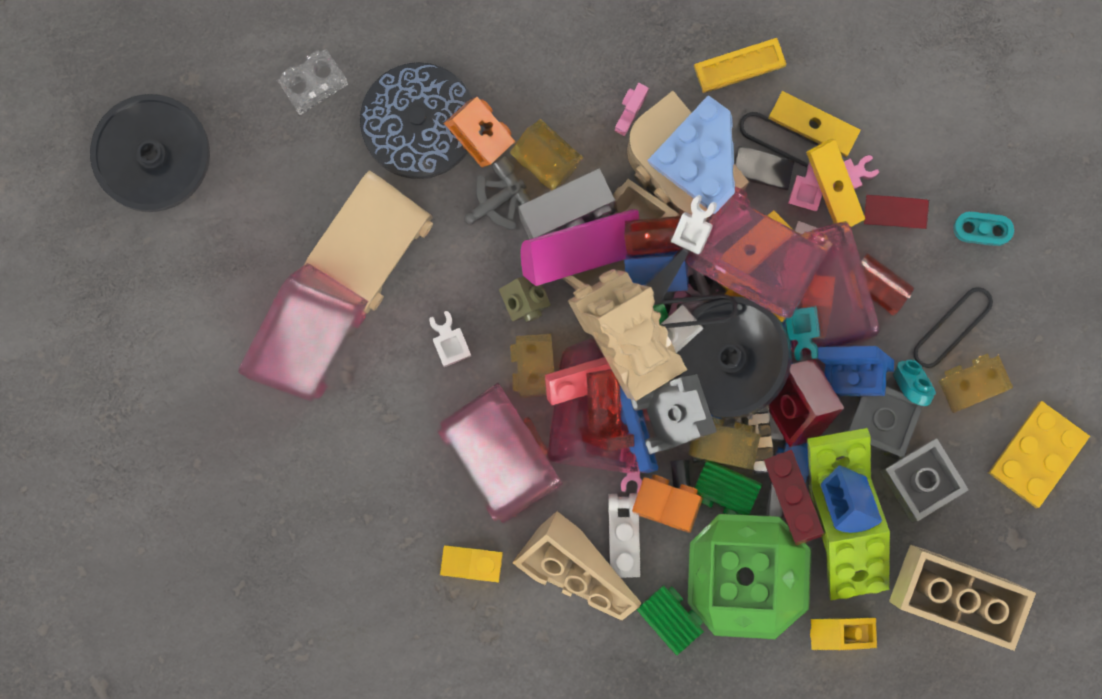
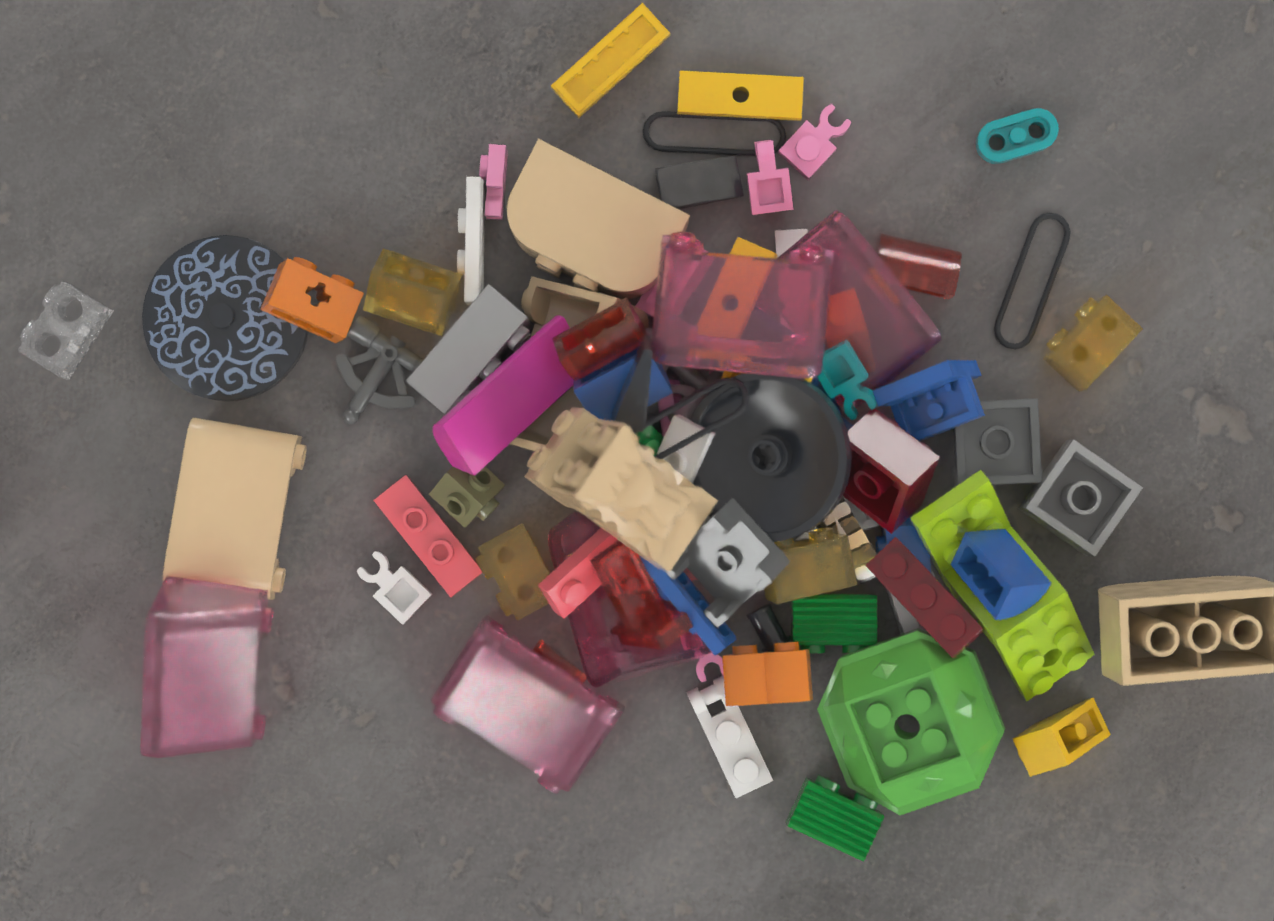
camera: 25 degrees left, 5 degrees up
yellow slope [440,546,503,583] -> none
tan wedge [513,511,641,620] -> none
light blue plate [648,95,735,214] -> none
white plate [671,195,717,255] -> none
yellow tile [806,139,865,232] -> none
dark red slope [864,195,930,229] -> none
teal plate [893,360,936,406] -> none
yellow plate [988,401,1090,508] -> none
none -> coral plate [373,475,484,598]
none -> white plate [457,177,486,305]

